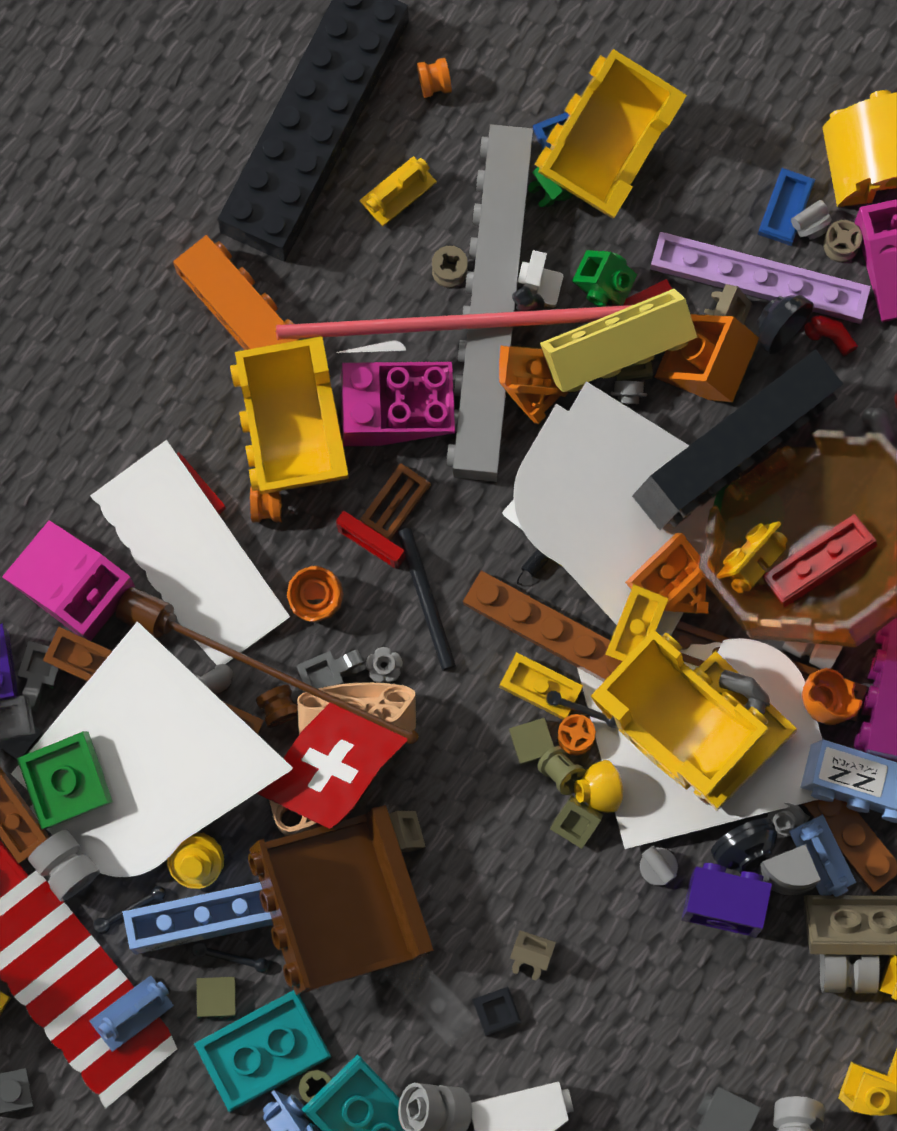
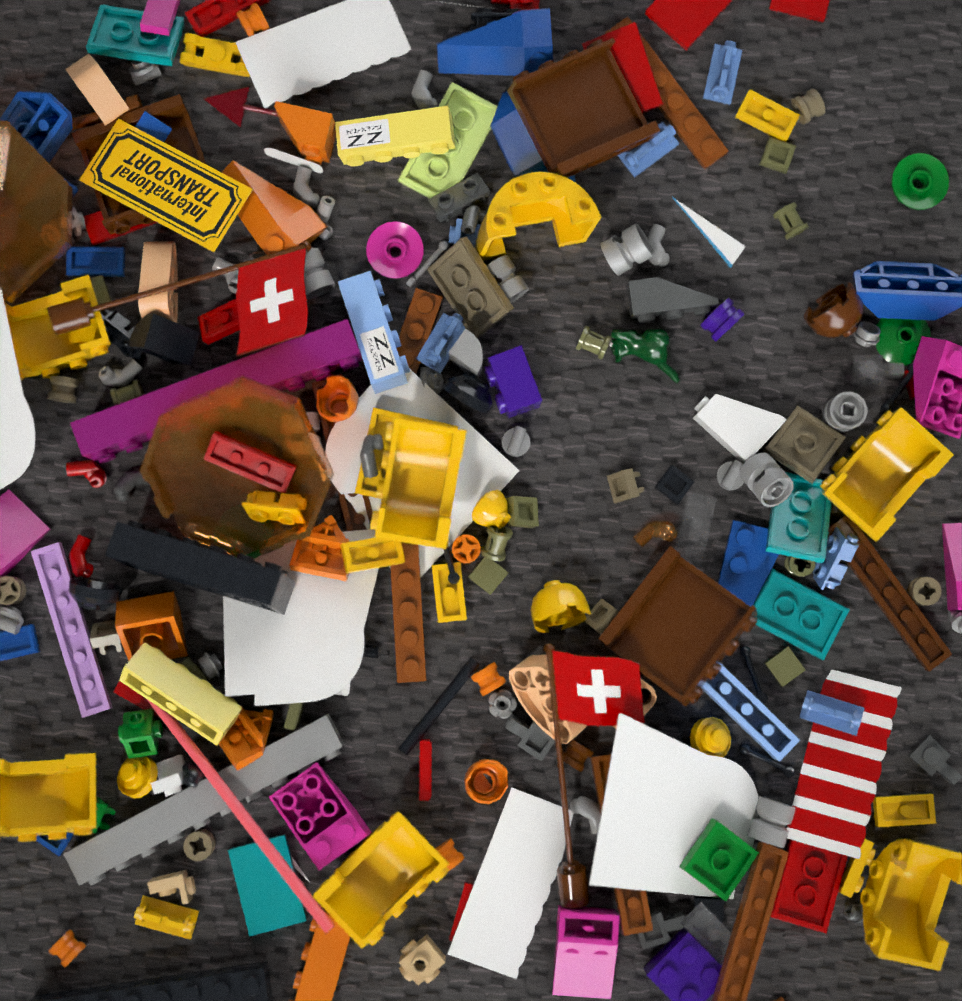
camera: 130 degrees left, 10 degrees up
dark orange tile [359,463,431,541] -> none
none -> yellow plate [117,756,158,799]
none -> tan bracket [147,870,196,904]
none -> teal tile [228,834,307,937]
none -> olive tile [284,702,305,731]
none -> tan brick [399,934,446,986]
none -> orange wheel [470,661,507,697]
none -> yellow cylinder [531,580,591,633]
none -> olive bush [576,325,612,360]
none -> dark green animal [609,329,680,383]
none -> clear orange arm [633,521,677,547]
none -> light grey plate [716,460,744,490]
none -> blue wing [717,520,779,607]

